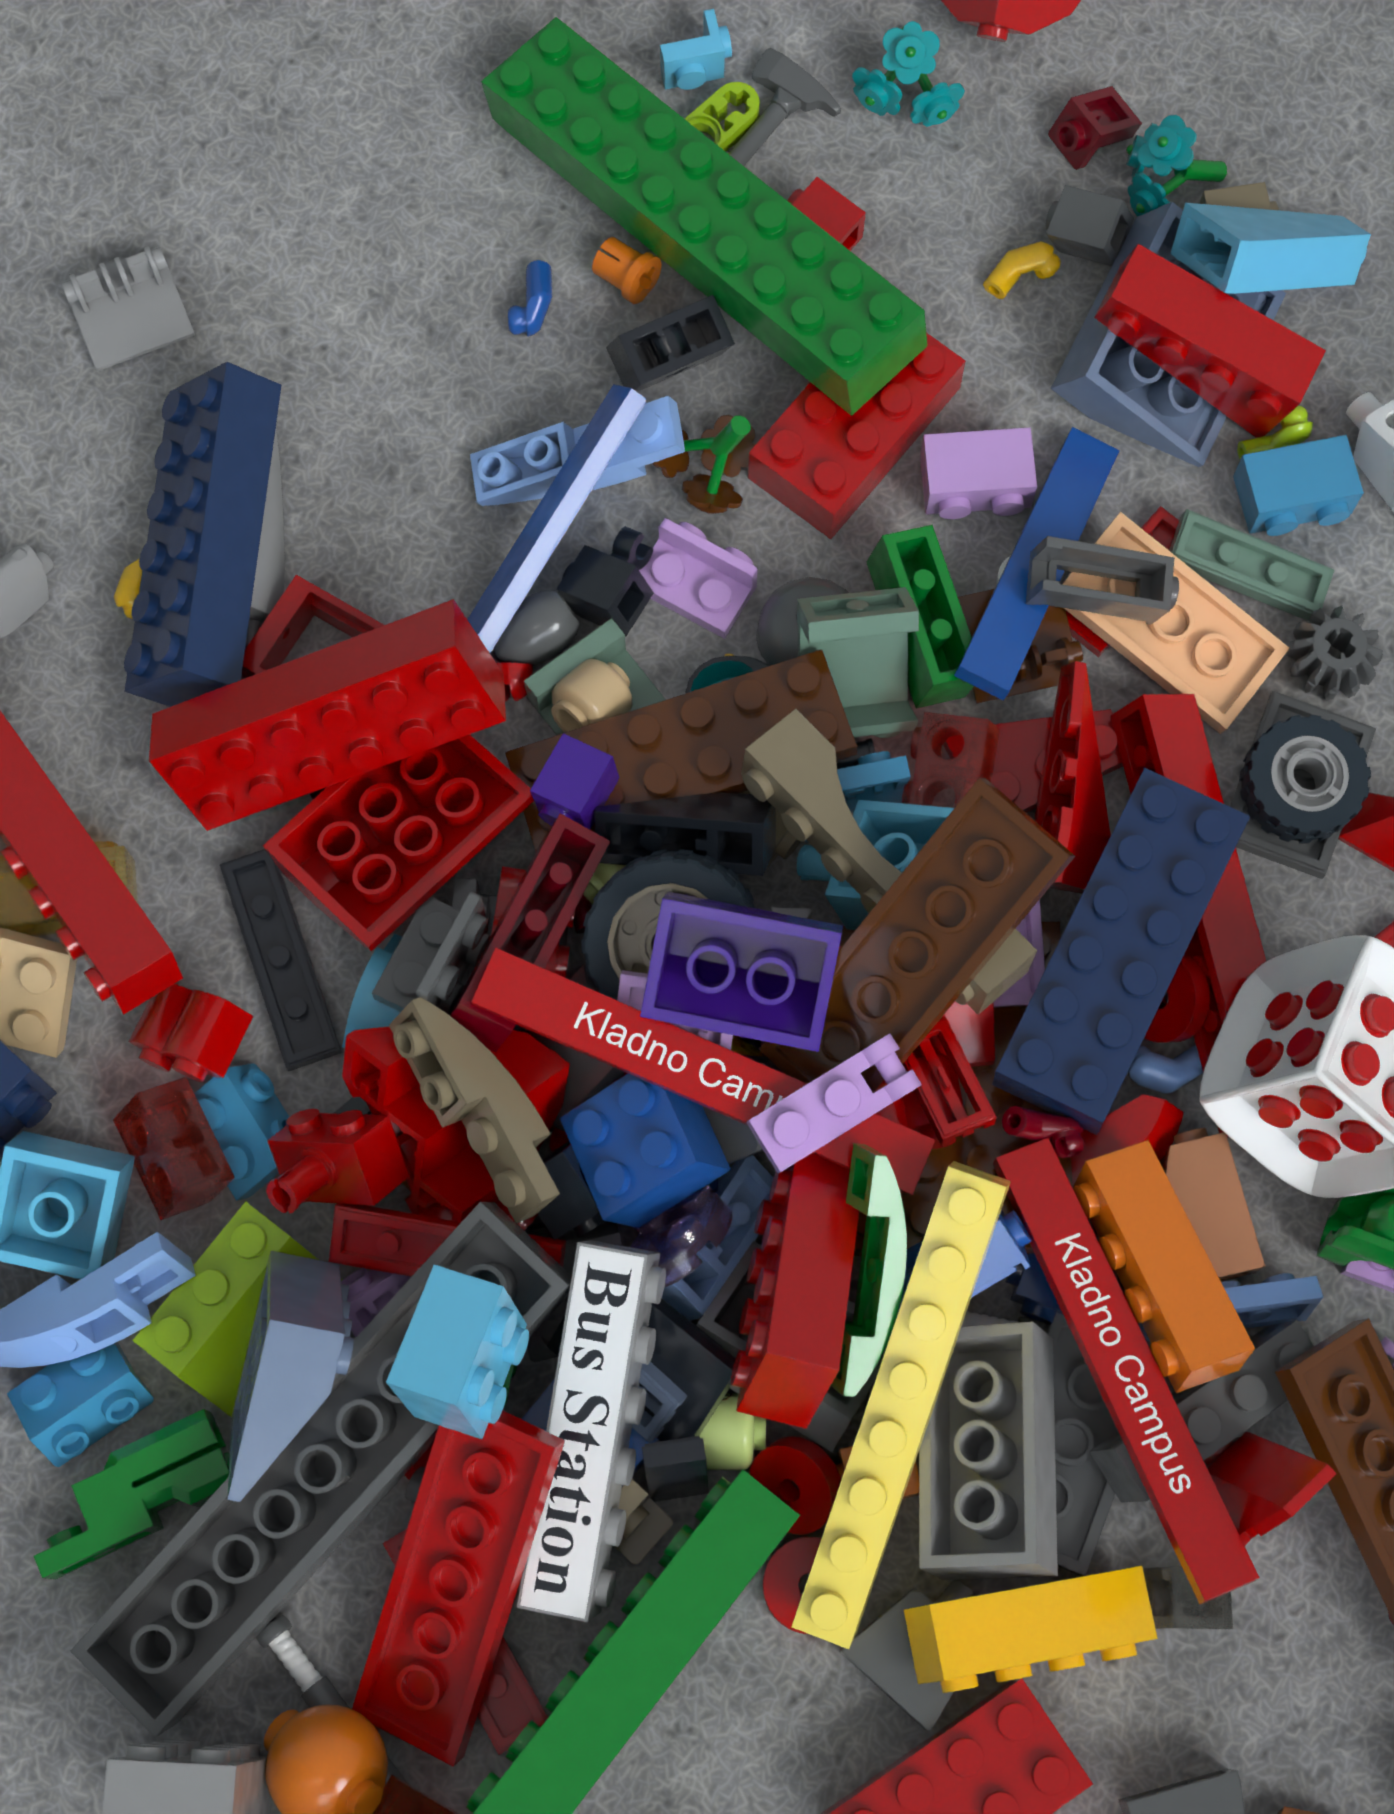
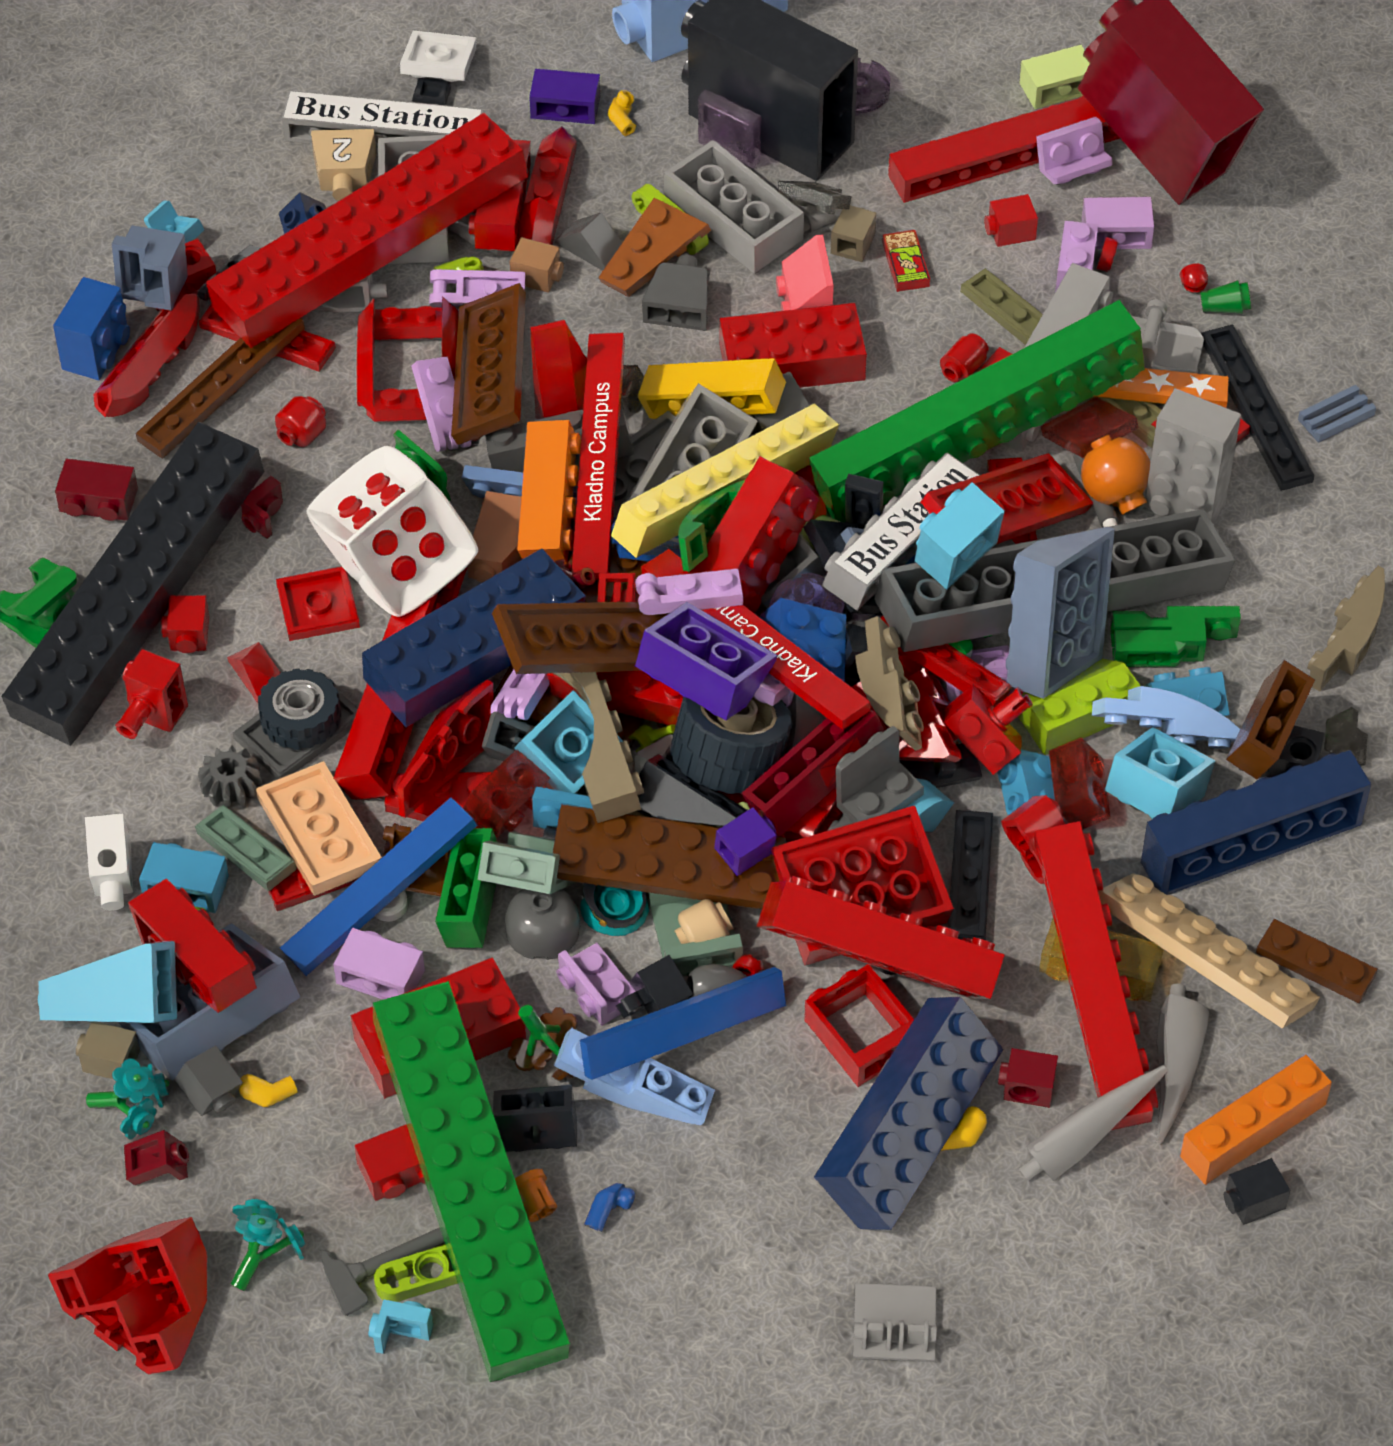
camera: 155 degrees left, 20 degrees down
dark grey window [1026,536,1179,625] -> none
none -> dark red brick [998,1048,1058,1108]

